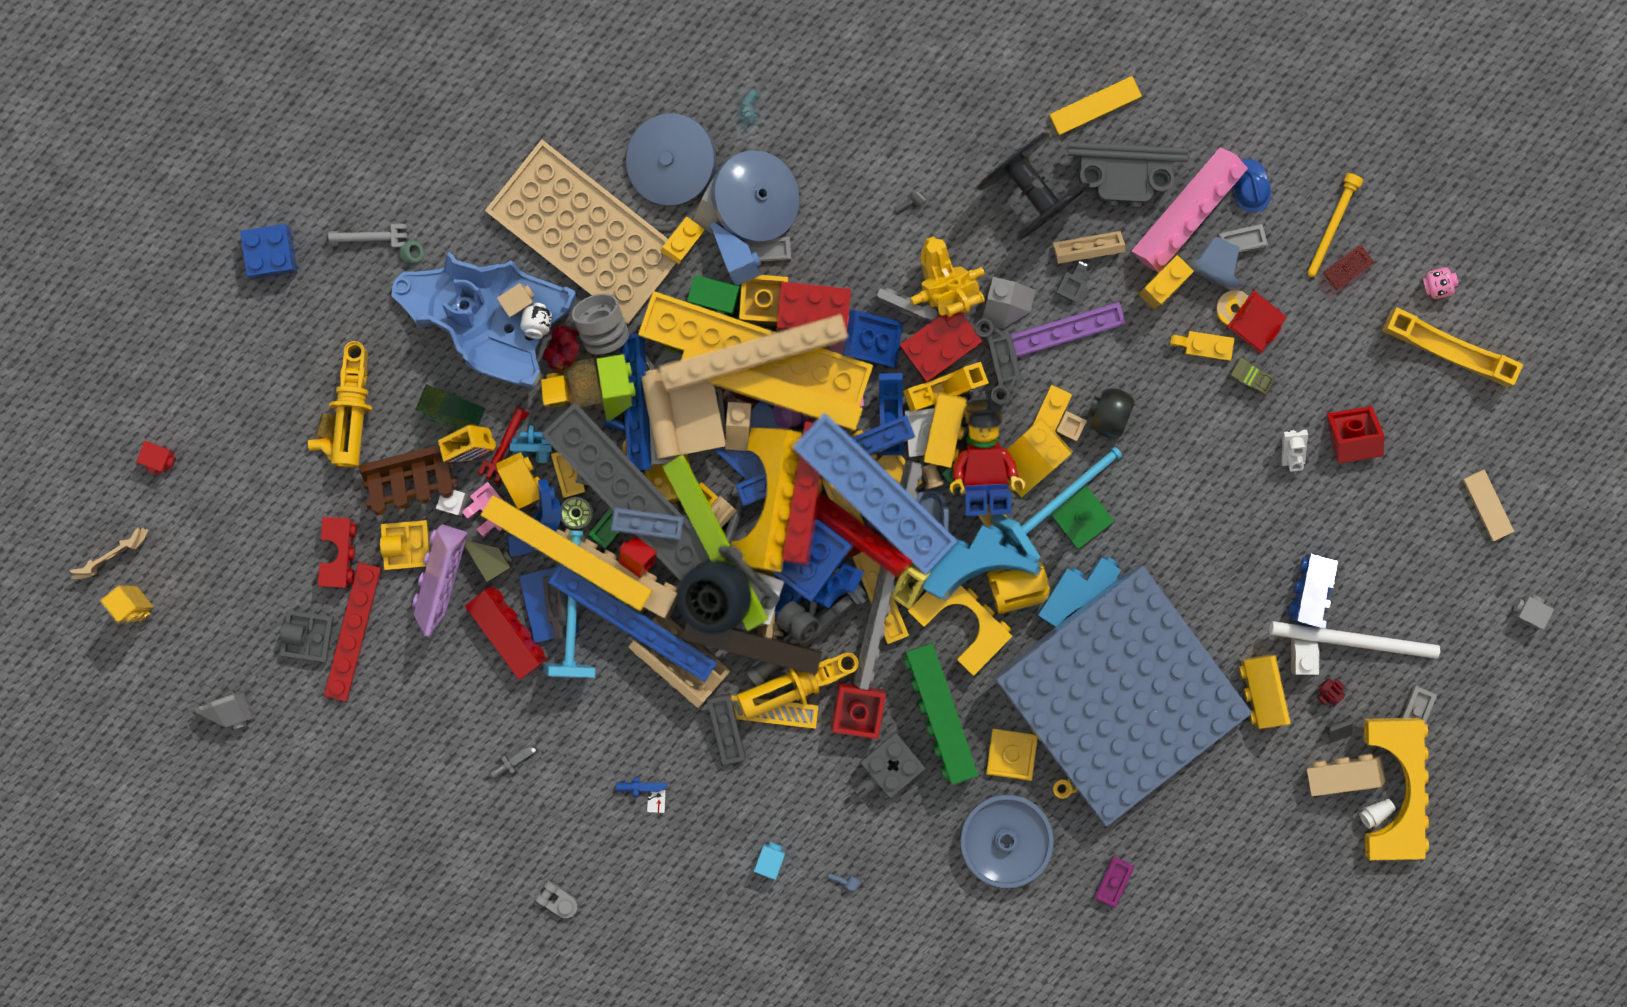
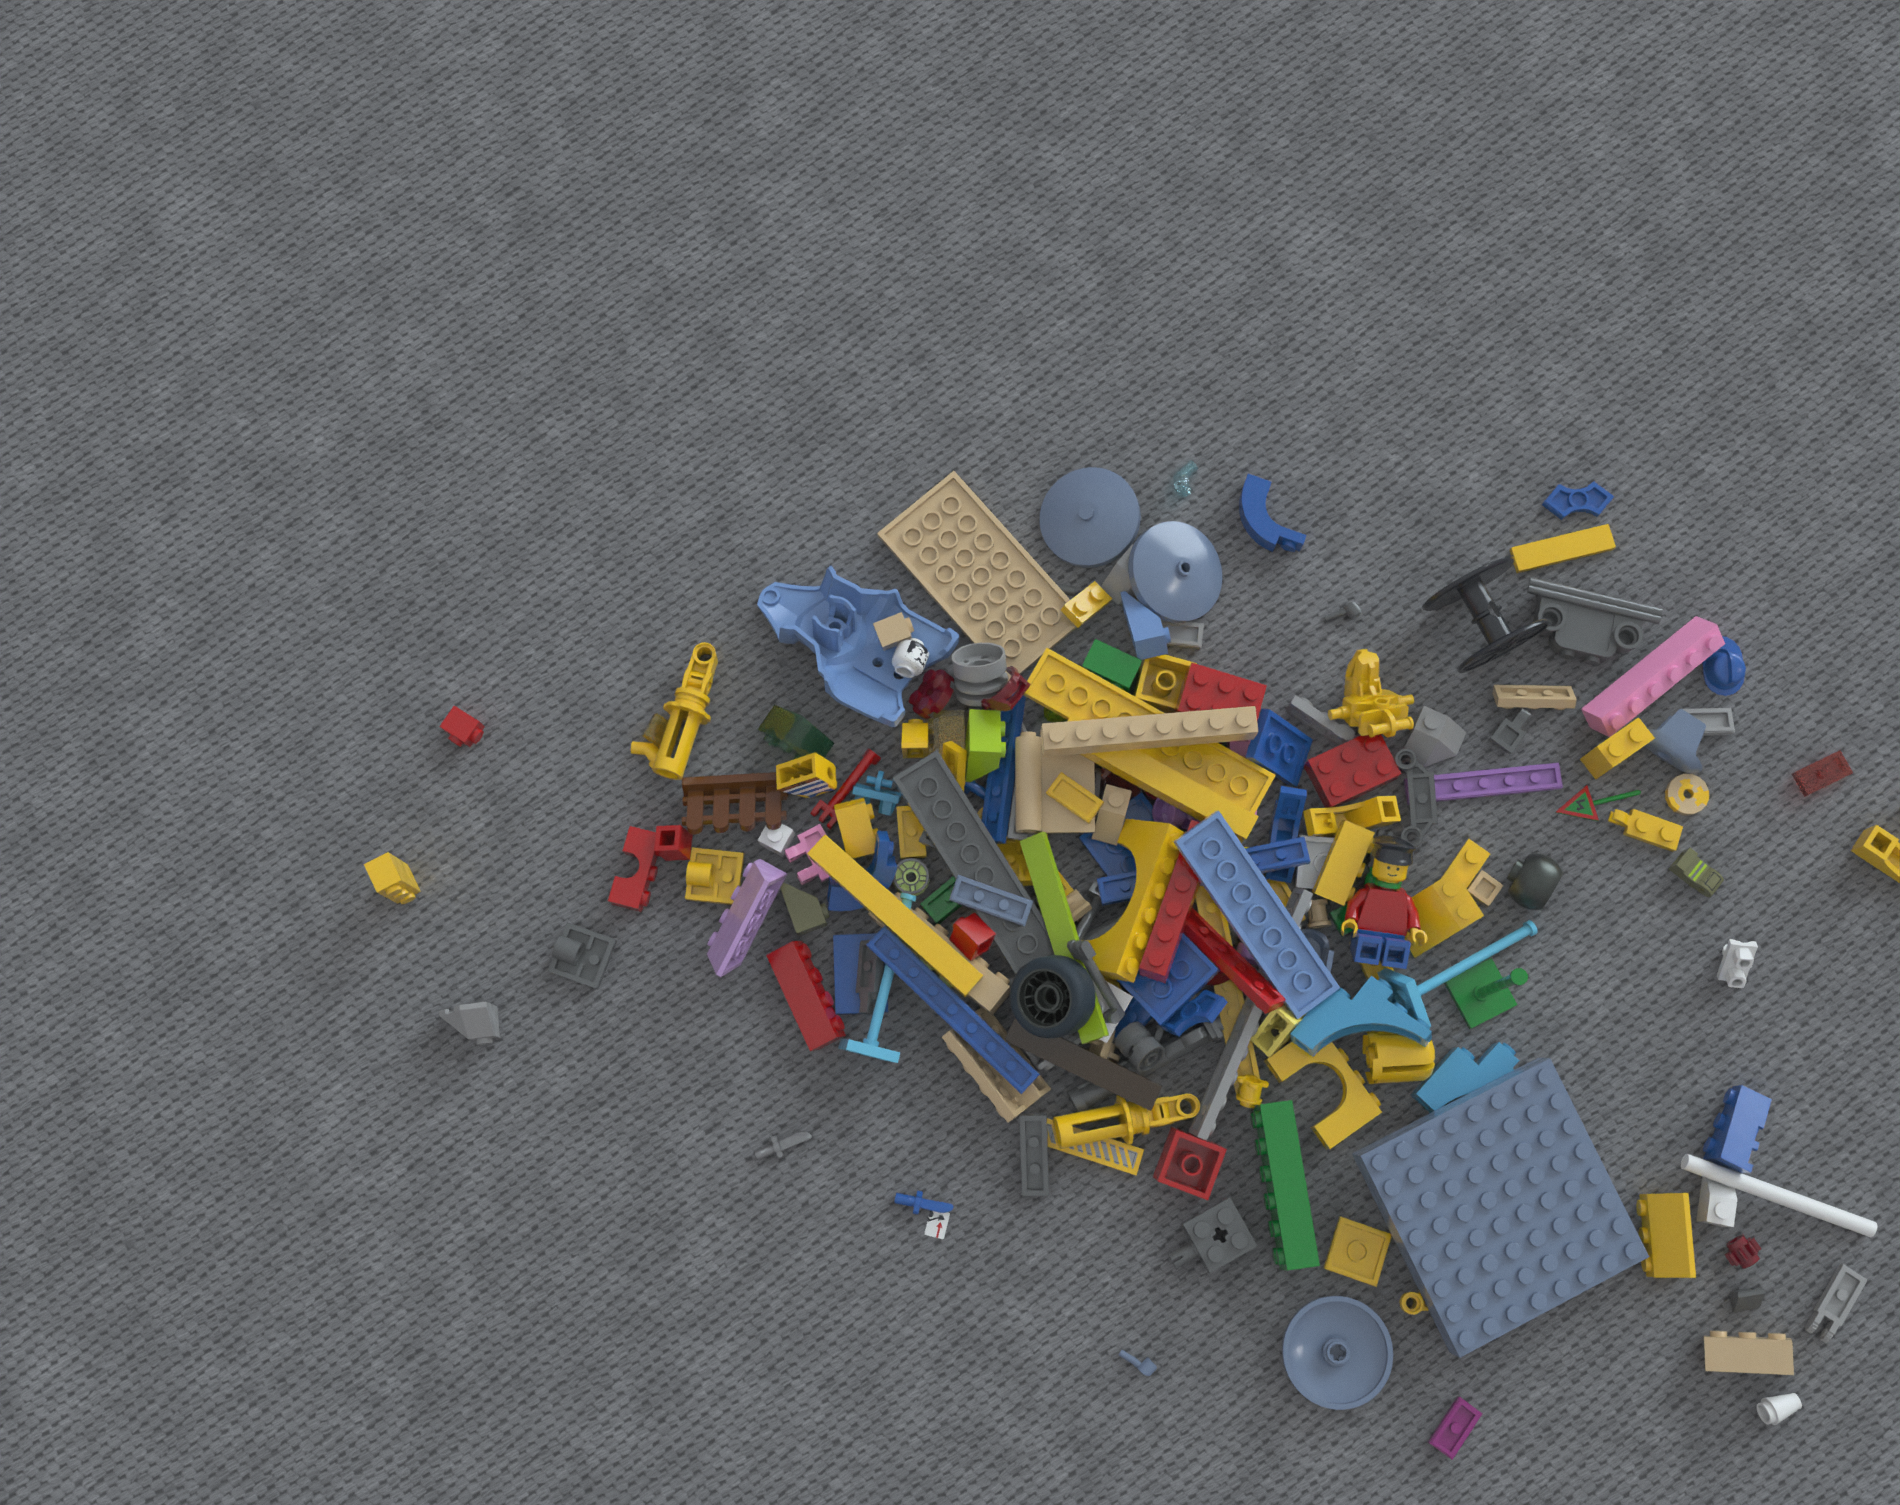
camera: 10 degrees right, 10 degrees down
tan piece [70,528,149,579] -> none
blue brick [240,224,297,279] -> none
red plate [324,562,382,702] -> none
light grey hinge [328,224,407,248] -> none
sand green piece [399,240,423,264] -> none
light grey plate [535,880,578,918] -> none
medium azure brick [754,842,785,880] -> none
red piece [1227,290,1287,354] -> none
yellow piece [1307,173,1364,277] -> none
red slope [1327,406,1385,464] -> none
yellow arch [1364,718,1429,860] -> none
none -> red brick [654,825,693,861]
none -> yellow plate [942,741,967,792]
none -> dark red helmet [981,666,1031,711]
none -> yellow tile [1046,772,1104,824]
none -> yellow brick [1235,1074,1269,1108]
none -> blue arch [1239,474,1307,552]
none -> blue tile [1542,482,1614,520]
none -> piece [1555,785,1641,821]

